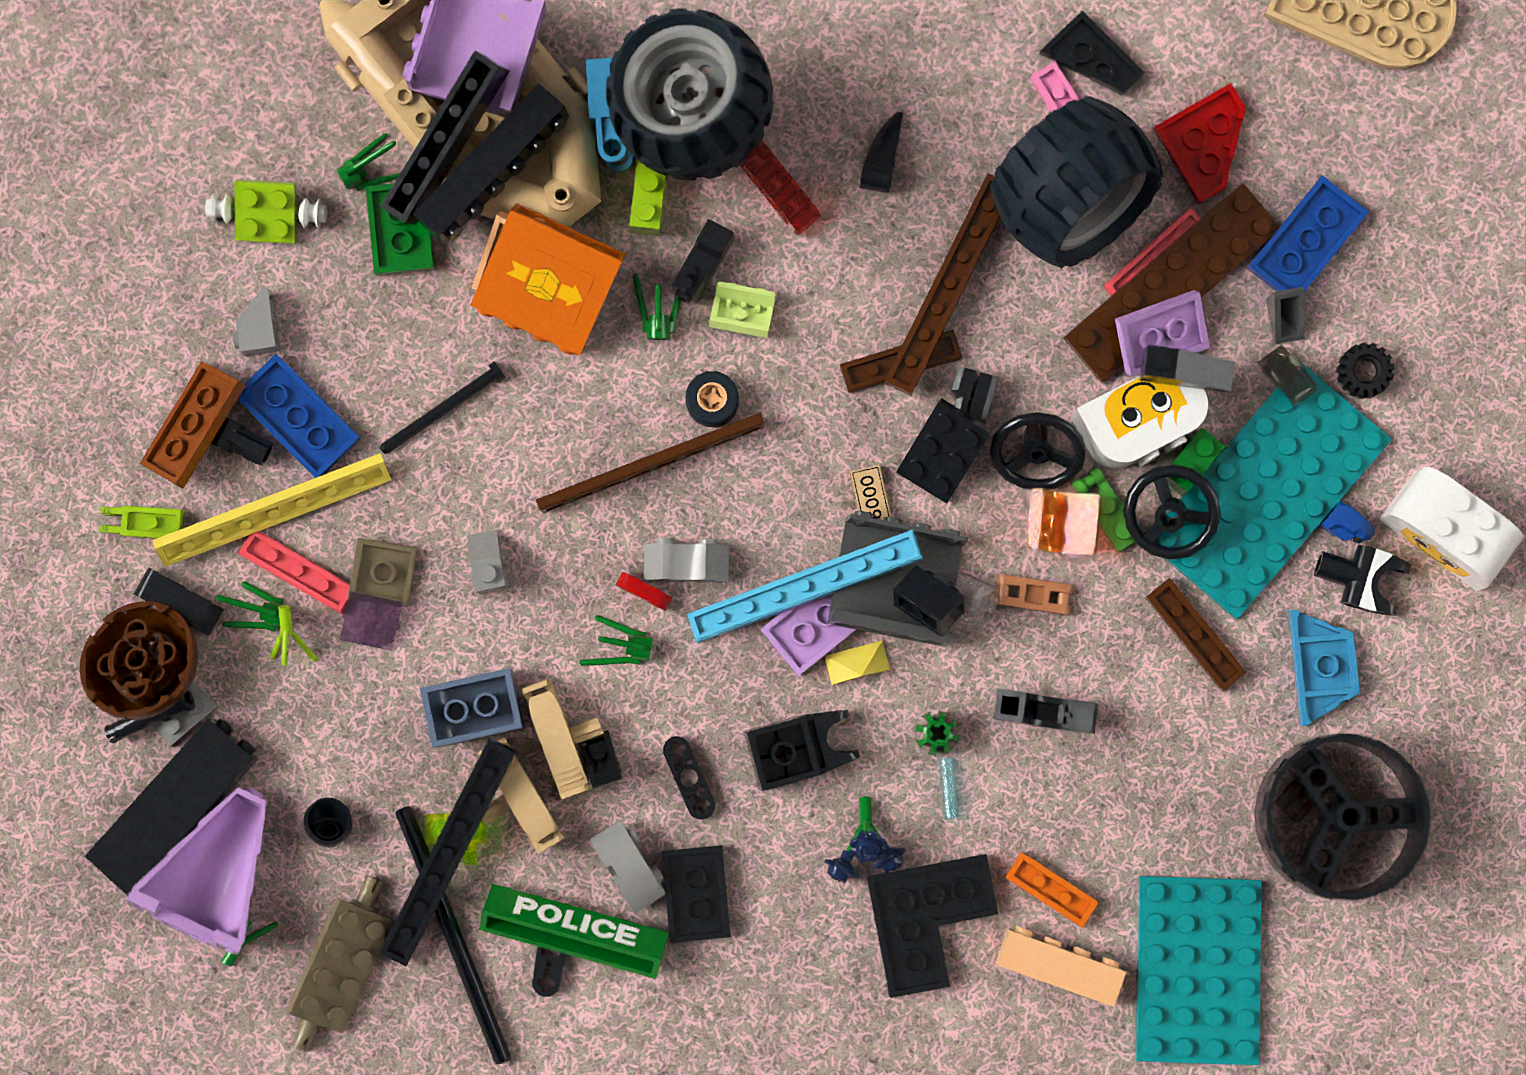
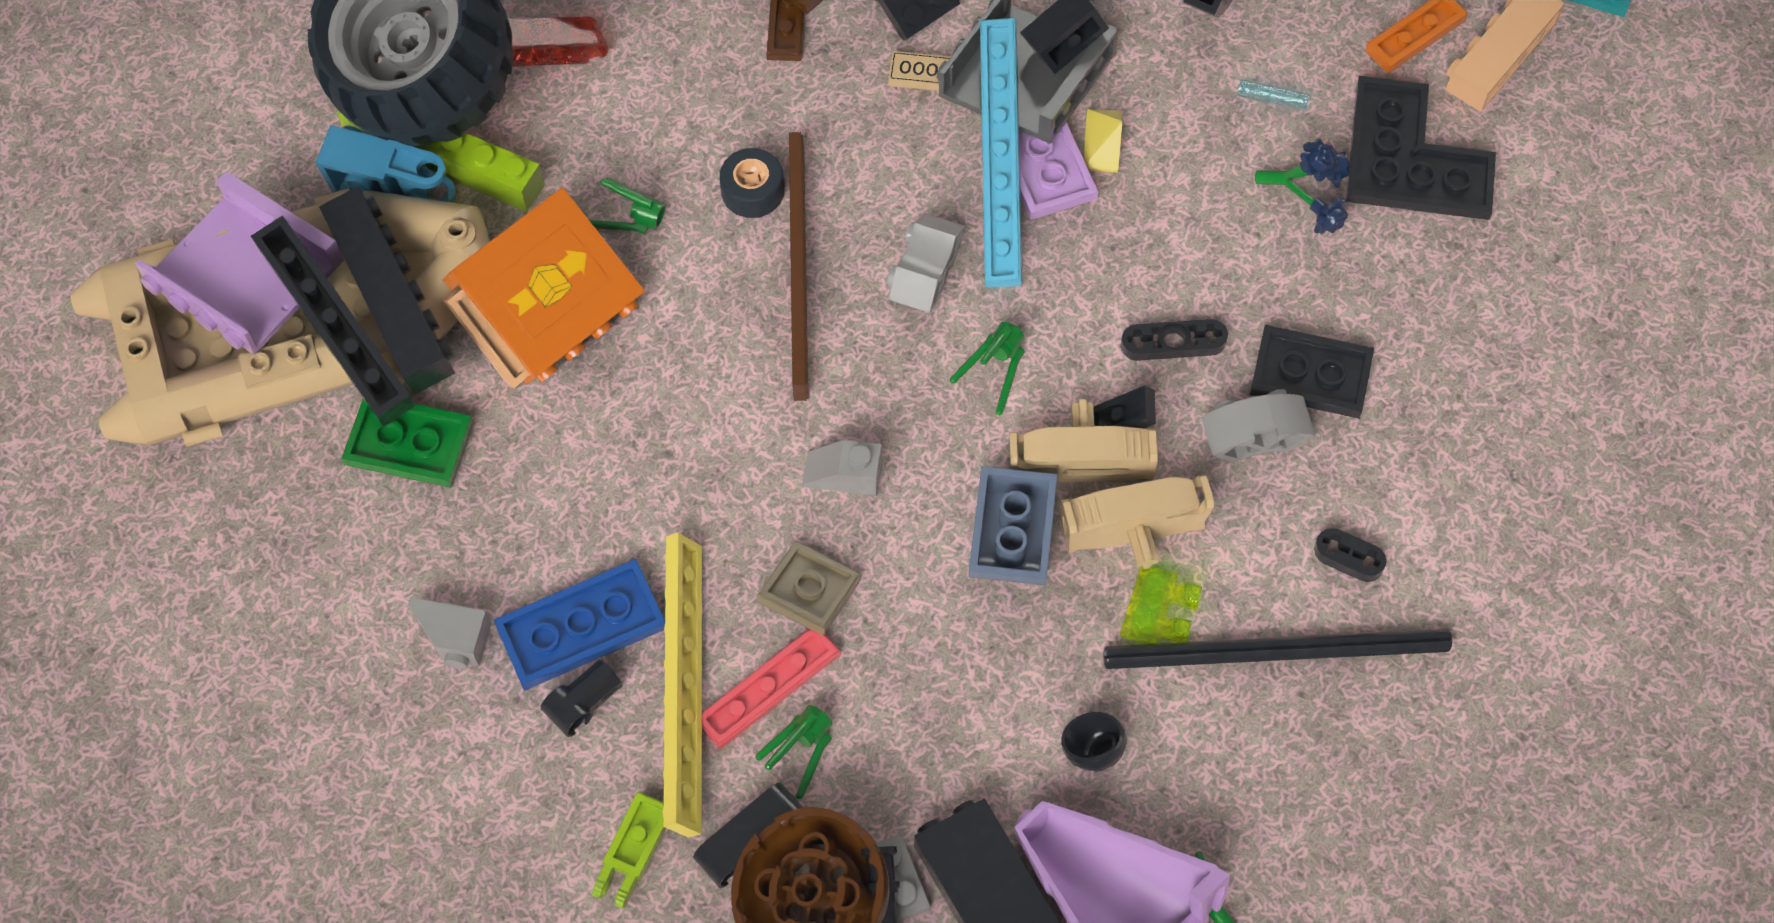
camera: 70 degrees left, 20 degrees down
dark orange plate [139,361,246,489] -> none
lime plate [205,179,327,244] -> none
lime plant [270,605,318,666] -> none
dark tan plate [286,875,394,1053] -> none
green plant [337,133,400,192] -> none
clear purple piece [340,591,403,651] -> none
black bar [379,361,506,454] -> none
black plate [379,737,517,966] -> none
green brick [479,884,669,979] -> none
red beam [615,572,673,611] -> none
black piece [671,219,734,304] -> none
yellowish green bracket [709,281,776,338] -> none
black brick [743,710,860,791] -> none
green piece [915,711,960,756] -> none

